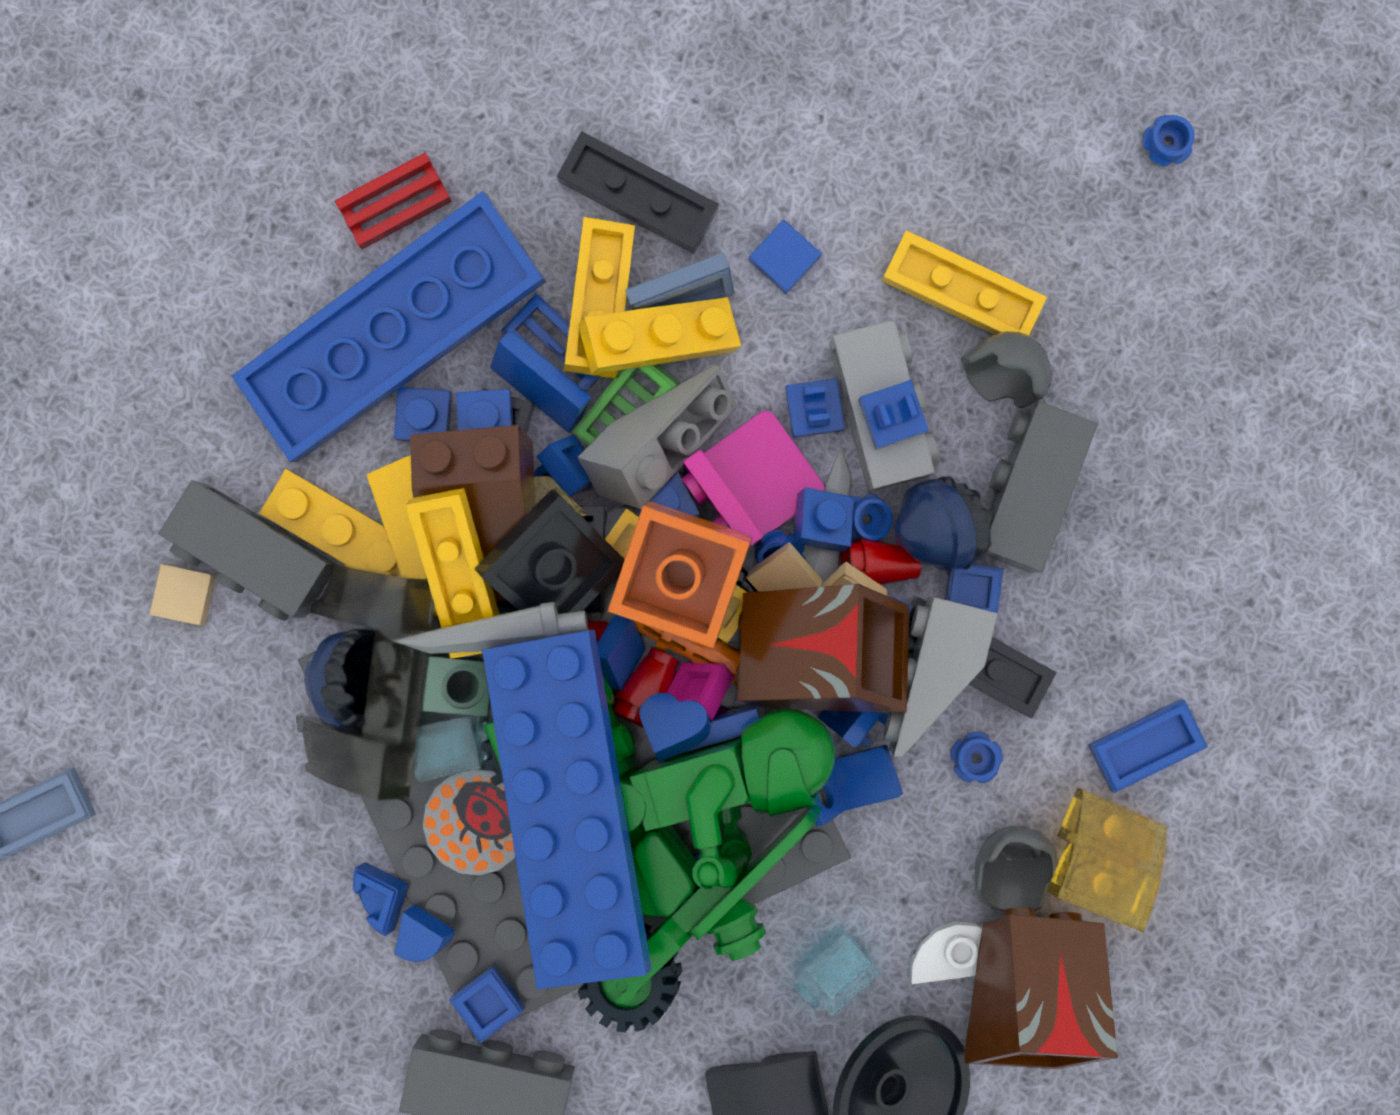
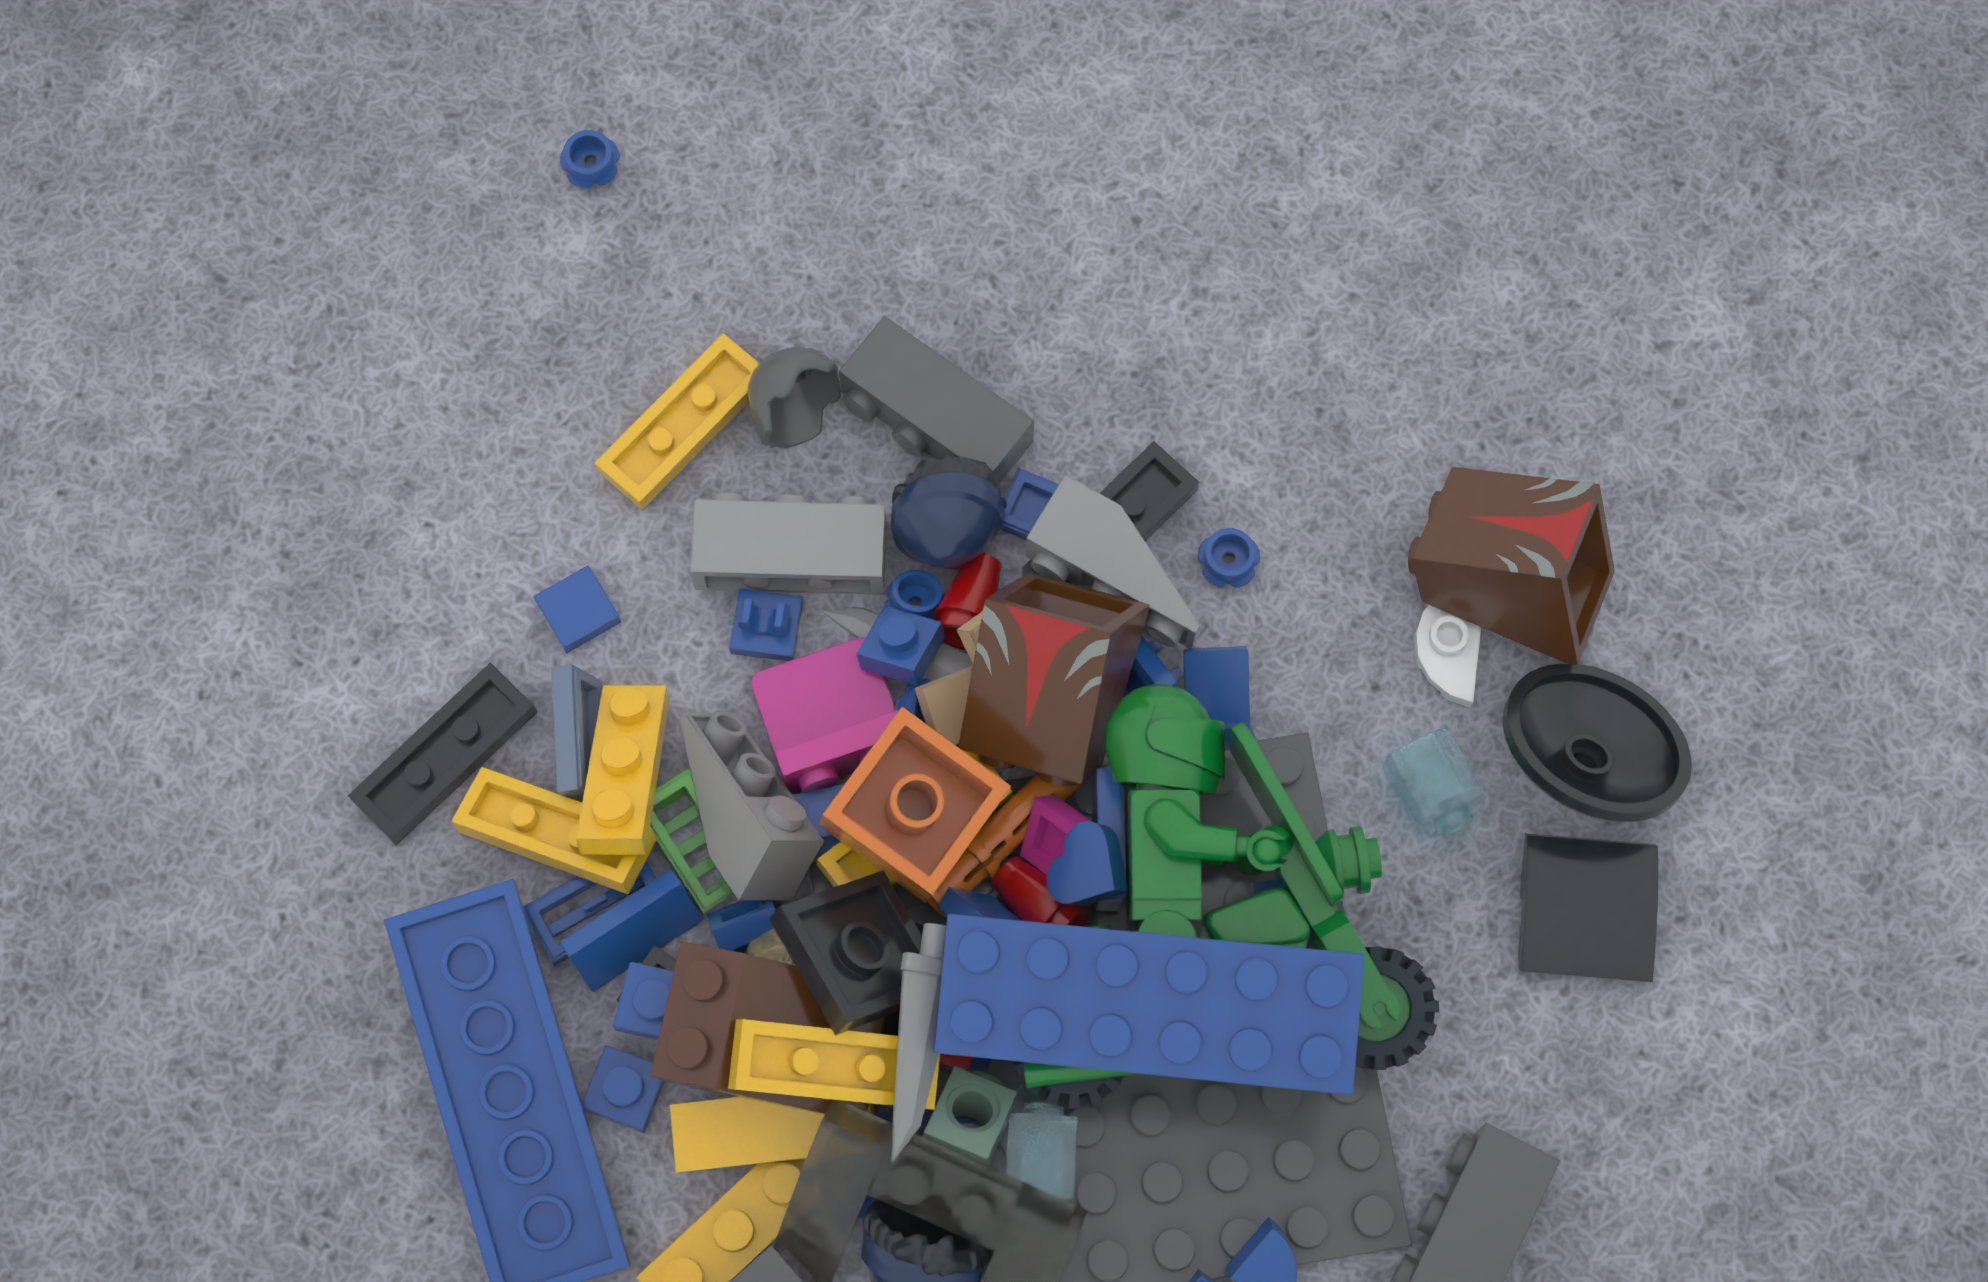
camera: 75 degrees left, 15 degrees down
red tile [334,152,452,249] -> none
tile [423,768,515,876] -> none
blue tile [449,964,526,1043] -> none
blue tile [858,380,929,450] -> none
dark grey hair [974,826,1059,912] -> none
clear yellow slope [1047,787,1167,933] -> none
blue tile [1088,699,1208,793] -> none

